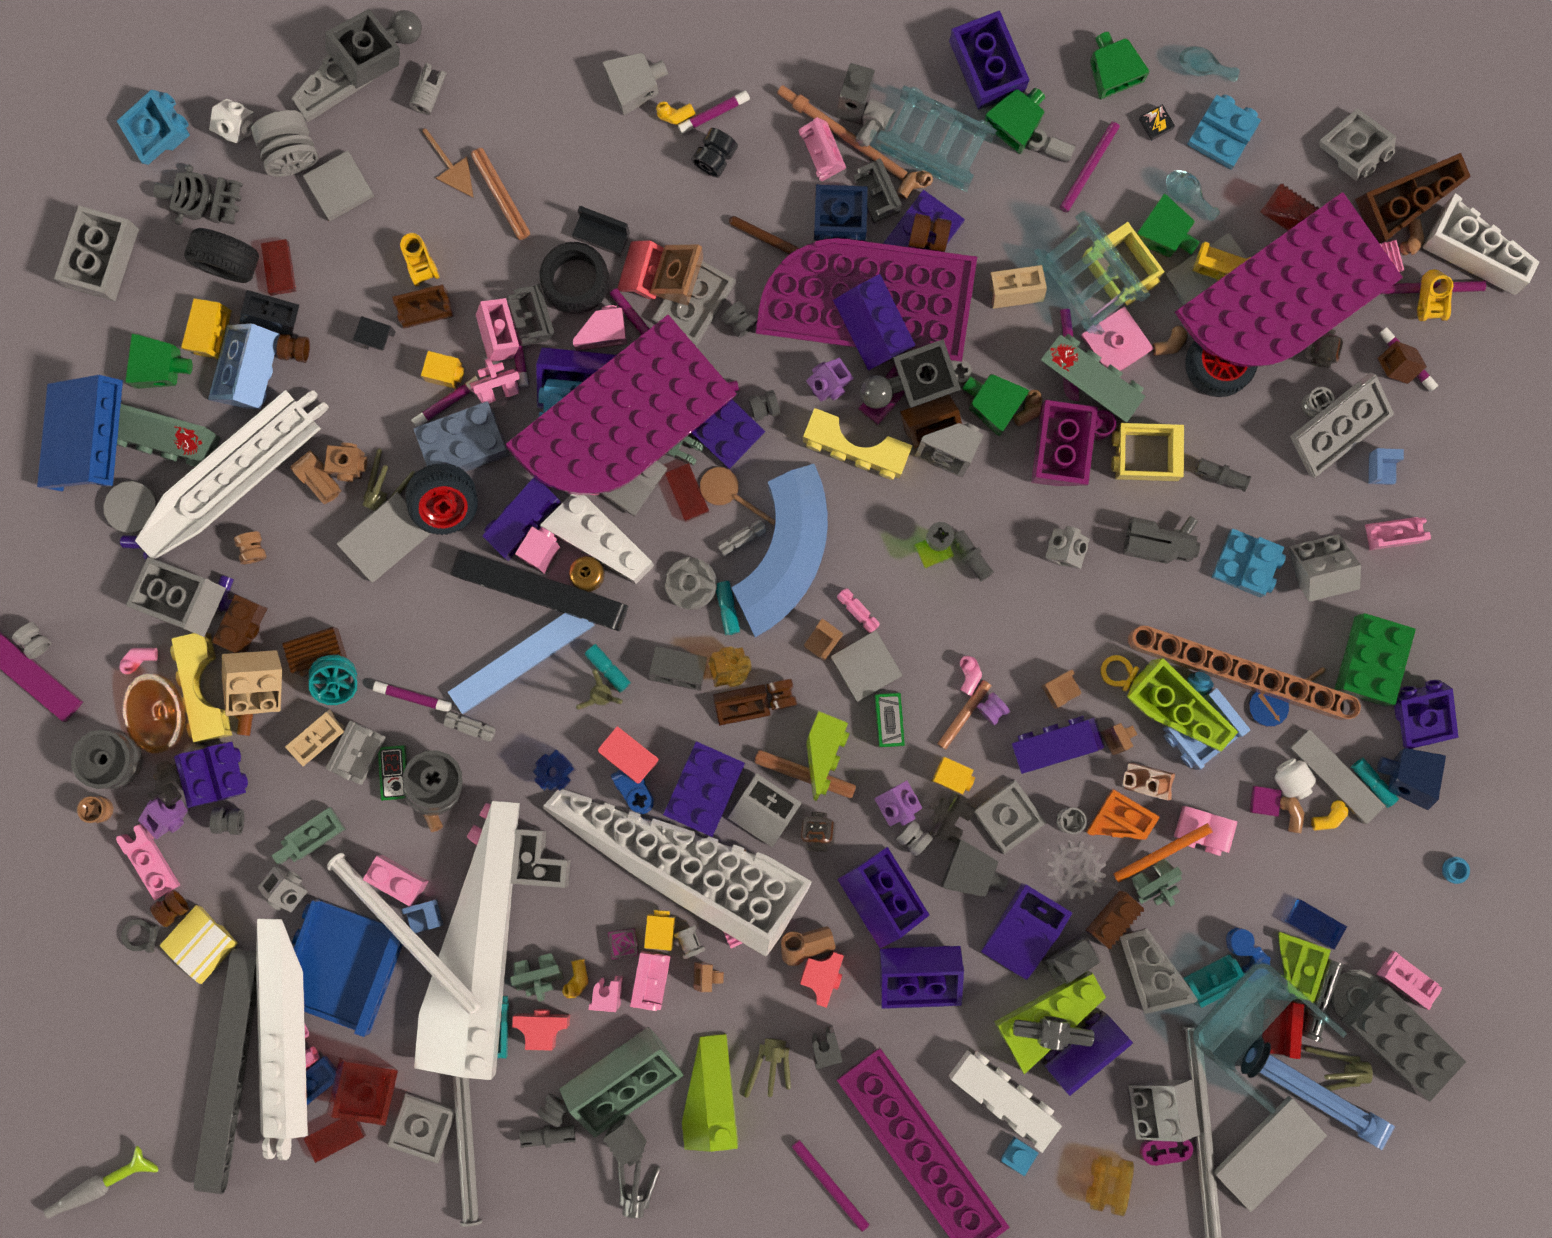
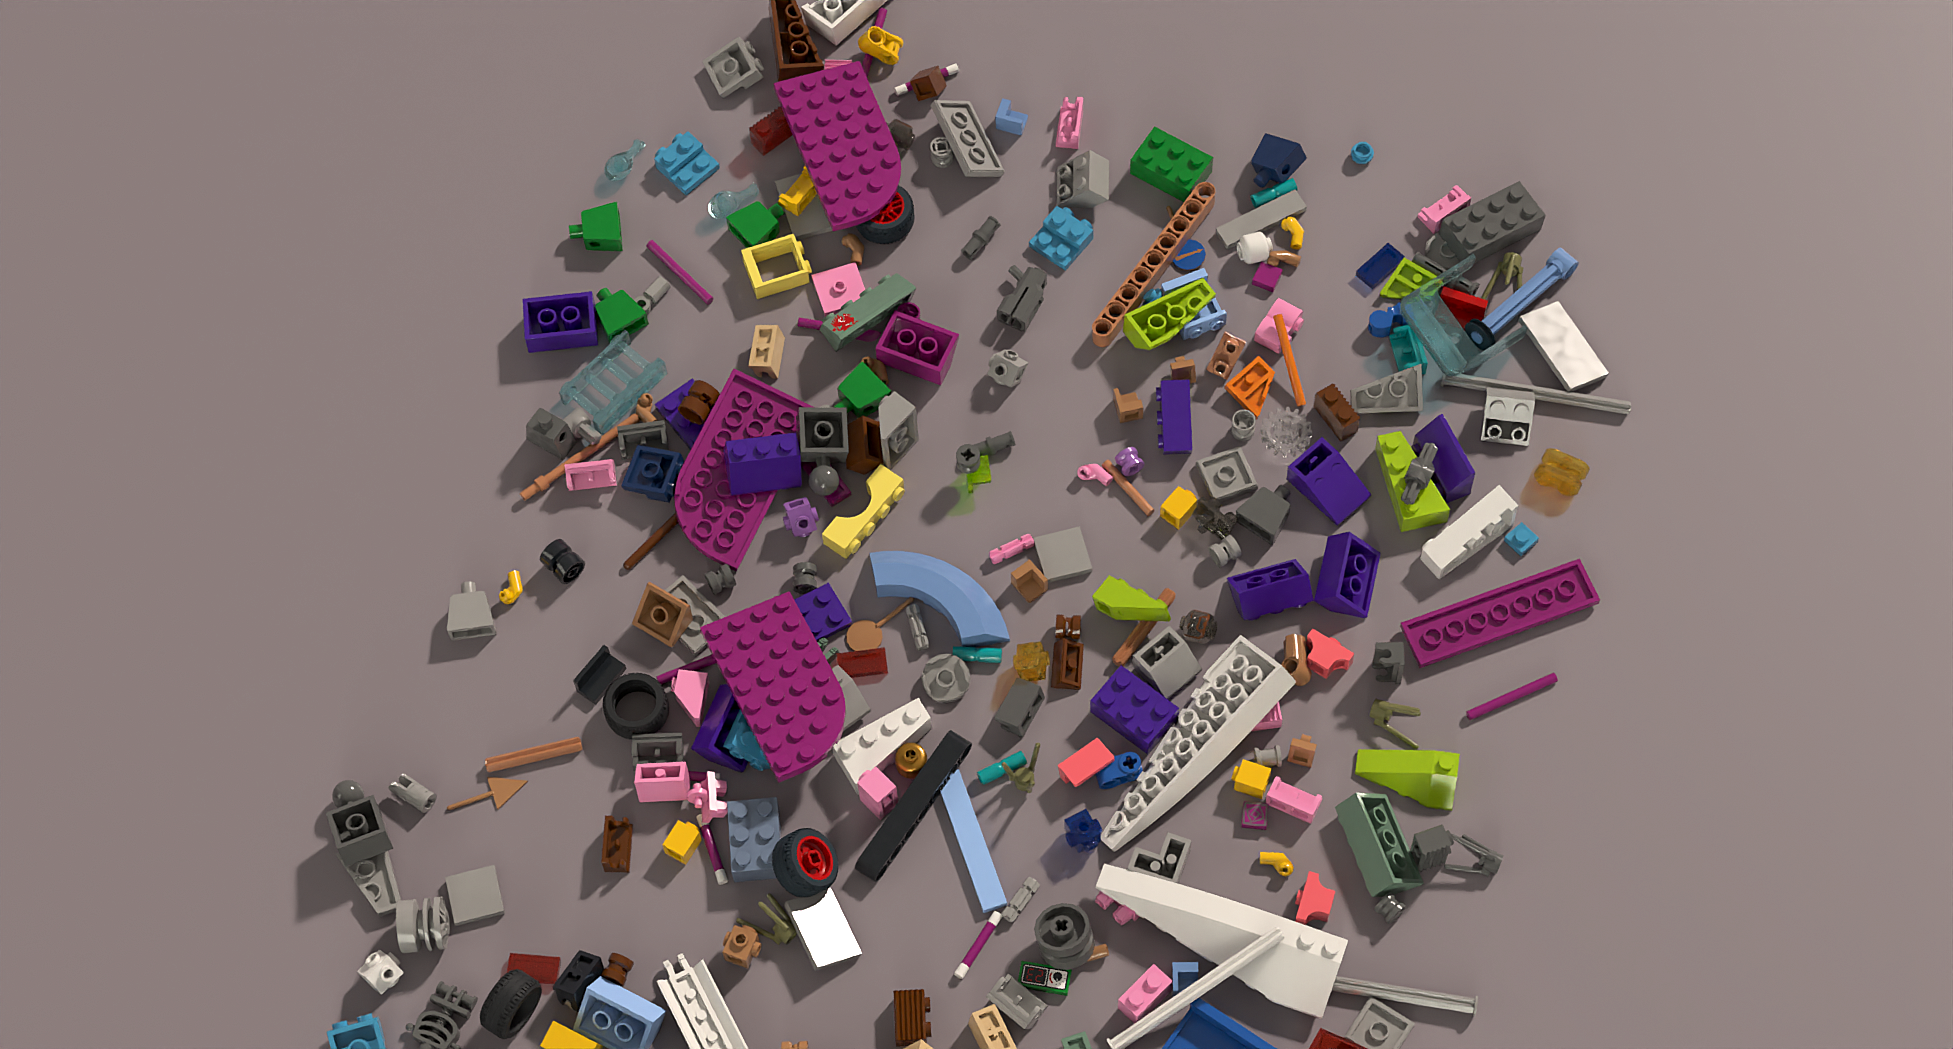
camera: 70 degrees left, 20 degrees down
medium nougat piece [290,450,342,505] -> none
teal wheel [309,655,357,705] -> none
black panel [353,316,396,351] -> none
yellow piece [400,233,440,287] -> none
dark purple wedge [482,477,562,561] -> none
sand green hips [510,953,564,1002] -> none
dark grey pin [520,1125,576,1148] -> none
bright pink hinge [588,976,623,1012] -> none
coral panel [617,240,664,299] -> none
magenta bar [678,90,750,134] -> none
slope [874,693,905,748] -> none
medium lavender brick [874,780,922,826] -> none
clear light blue fence [1034,211,1150,335] -> none
dark grey torso [1042,932,1100,983] -> none
yellow piece [1100,655,1140,691] -> none
light yellow window [1111,423,1184,481] -> none
sand green hips [1132,859,1182,907] -> none
tile [1139,104,1175,141] -> none
magenta beam [1140,1139,1193,1166] -> none
dark purple plate [1394,680,1459,749] -> none
medium nougat arm [1400,219,1424,256] -> none

